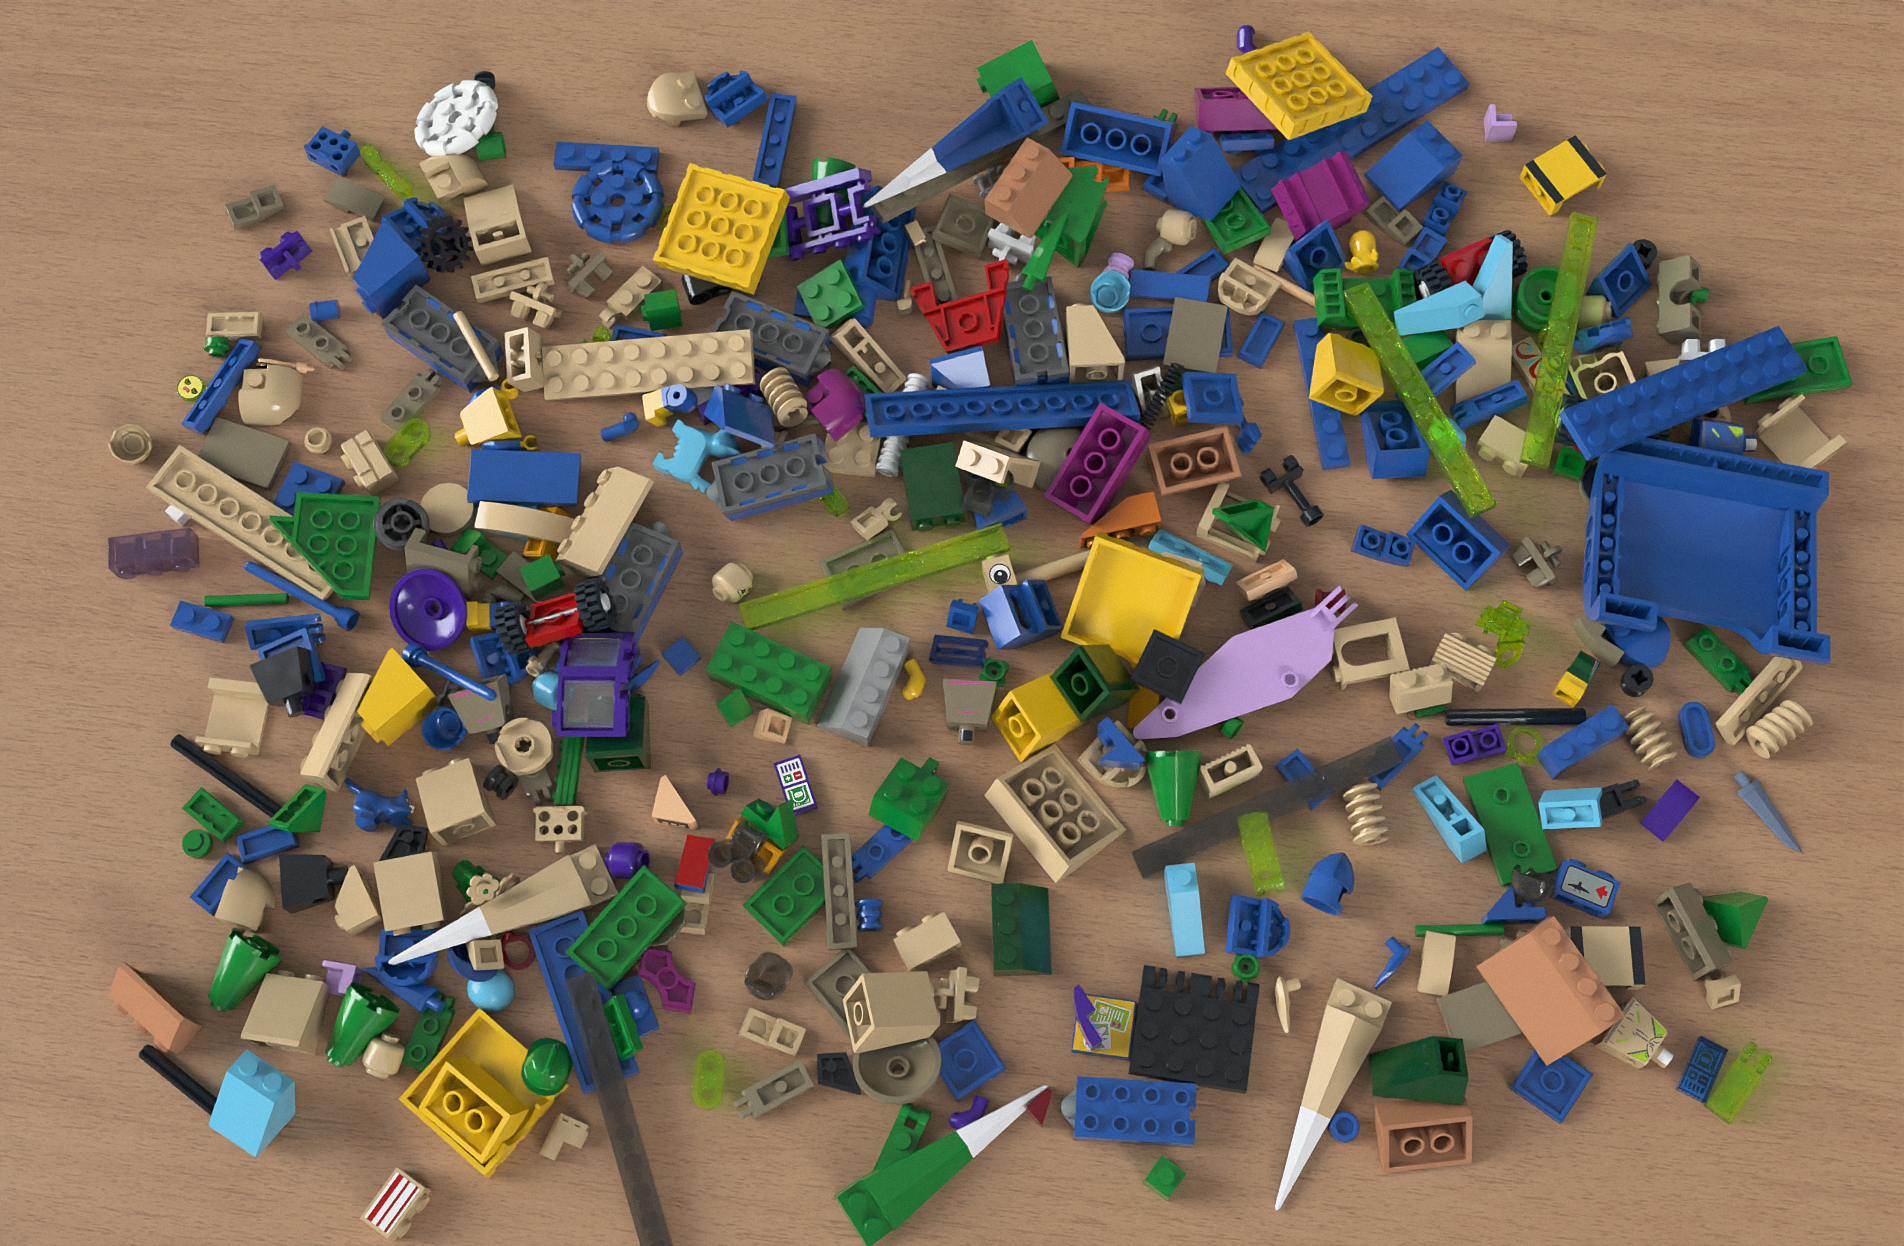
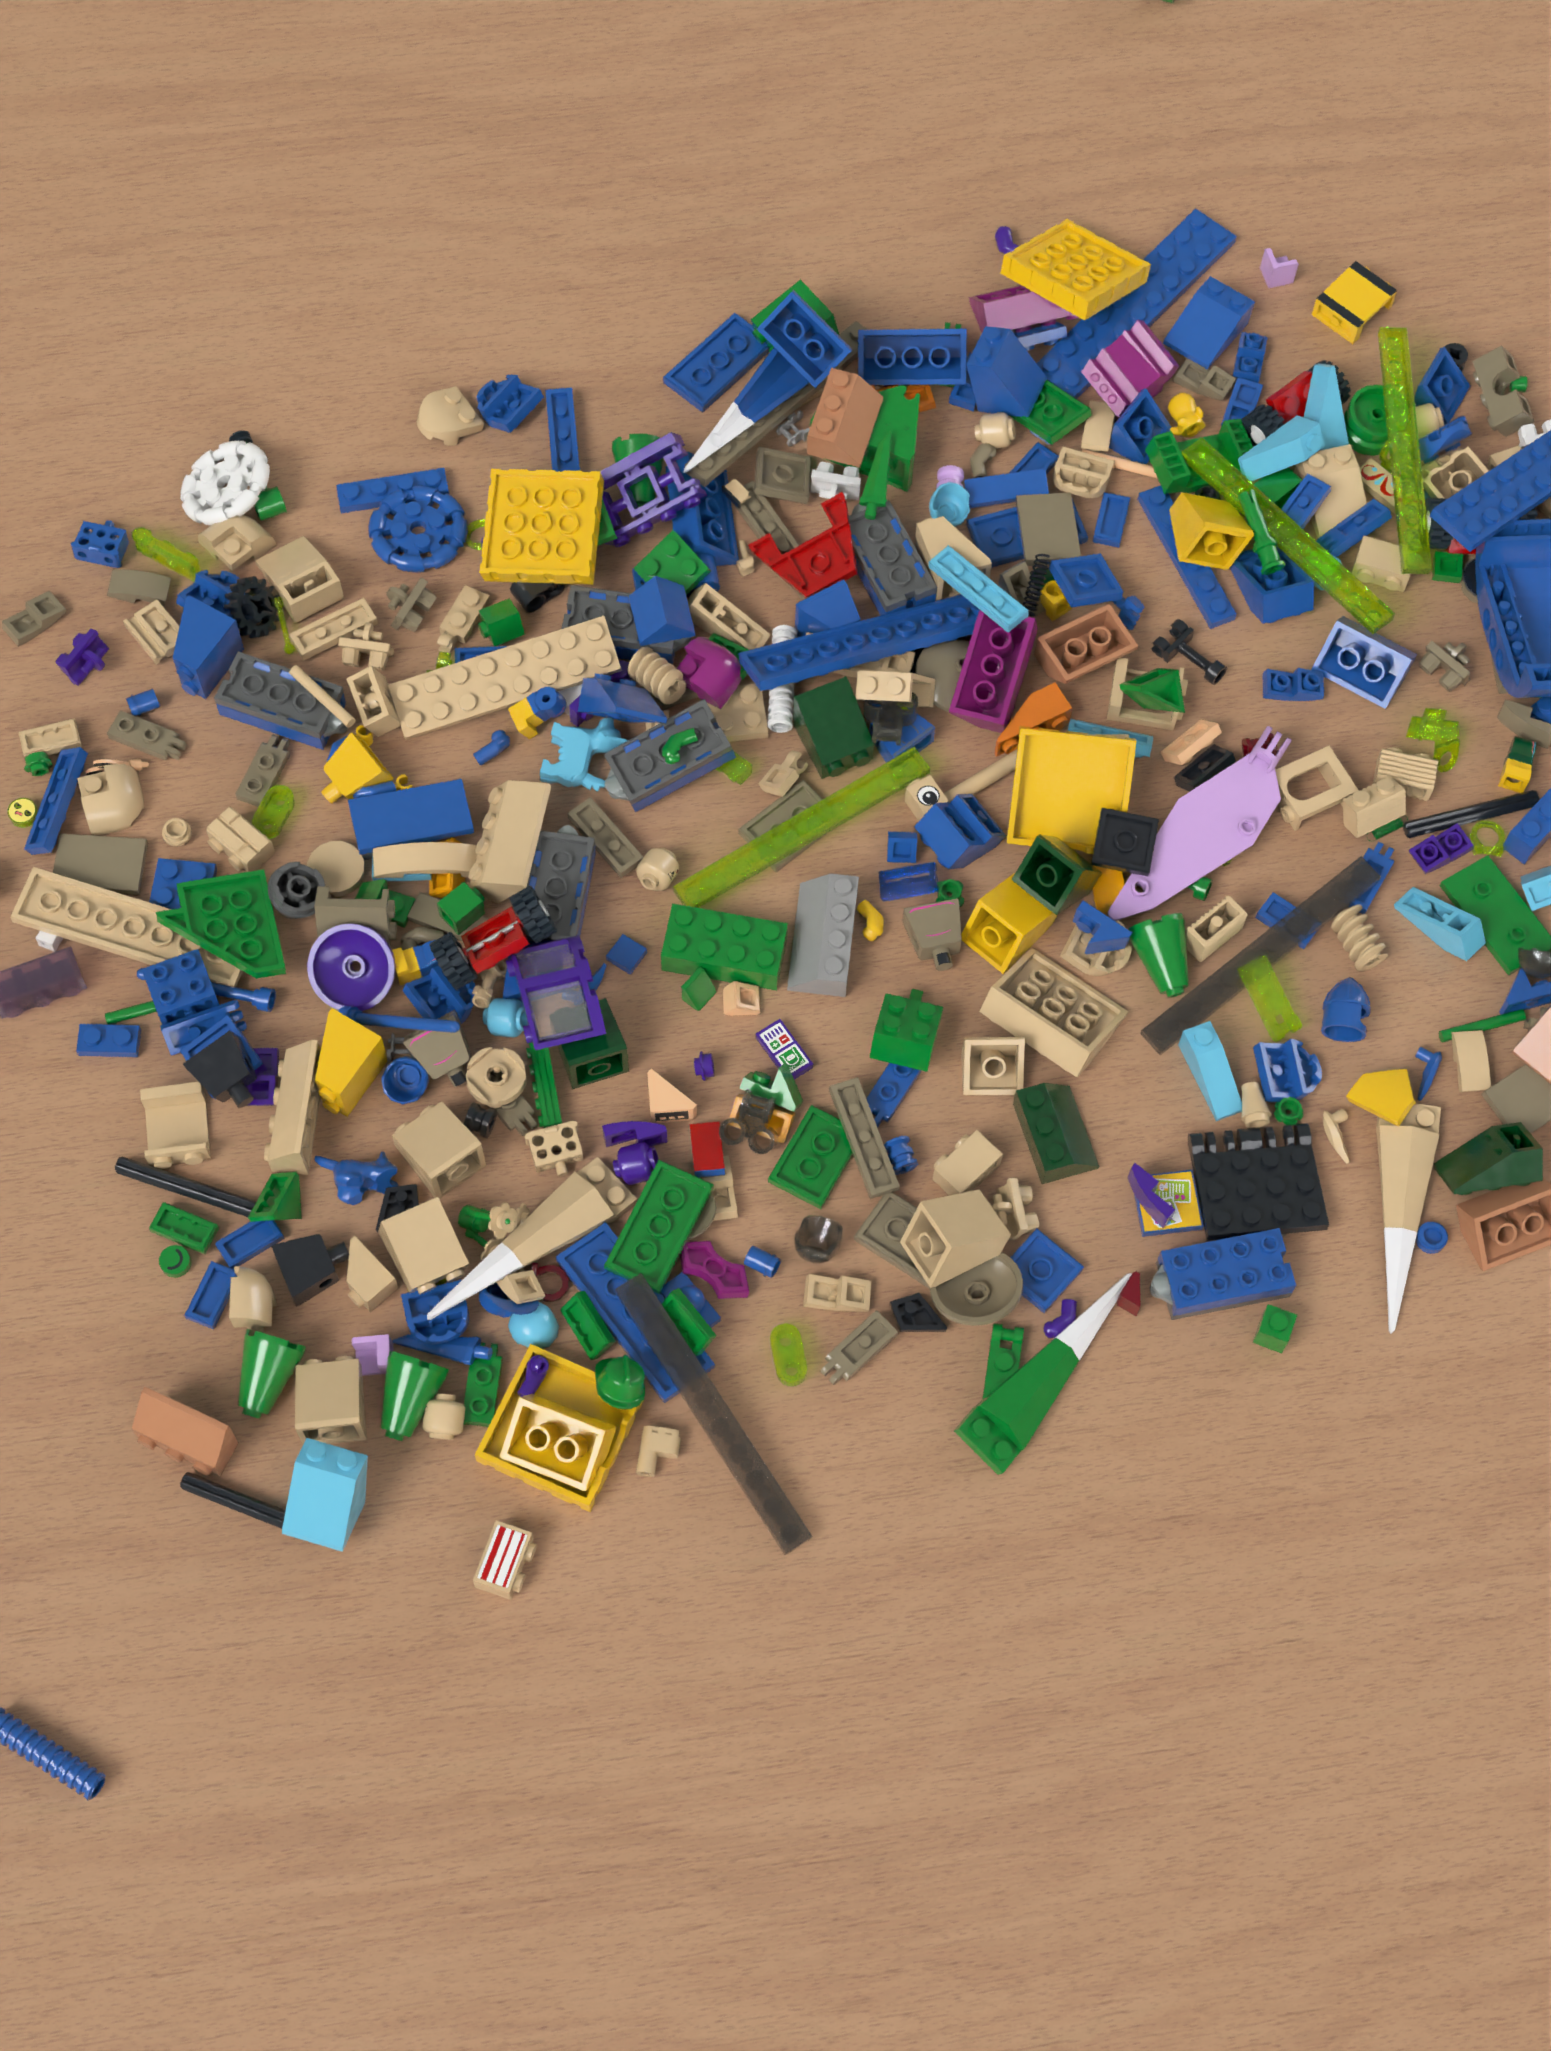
camera: 20 degrees left, 5 degrees down
none -> blue bracket [142,949,220,1025]
none -> clear neon green hinge [274,597,295,654]
none -> dark purple arm [517,1355,549,1397]
none -> green plate [560,1291,616,1360]
none -> dark tan plate [568,797,643,878]
none -> dark purple slope [602,1121,668,1147]
none -> blue slope [629,575,695,646]
none -> green arm [661,728,698,765]
none -> blue tile [663,313,769,413]
none -> blue piece [744,1245,781,1278]
none -> blue slope [757,290,853,388]
none -> medium azure tile [928,545,1028,632]
none -> green pin [1238,490,1286,575]
none -> tan cone [1241,1082,1271,1128]
none -> yellow slope [1346,1069,1416,1126]

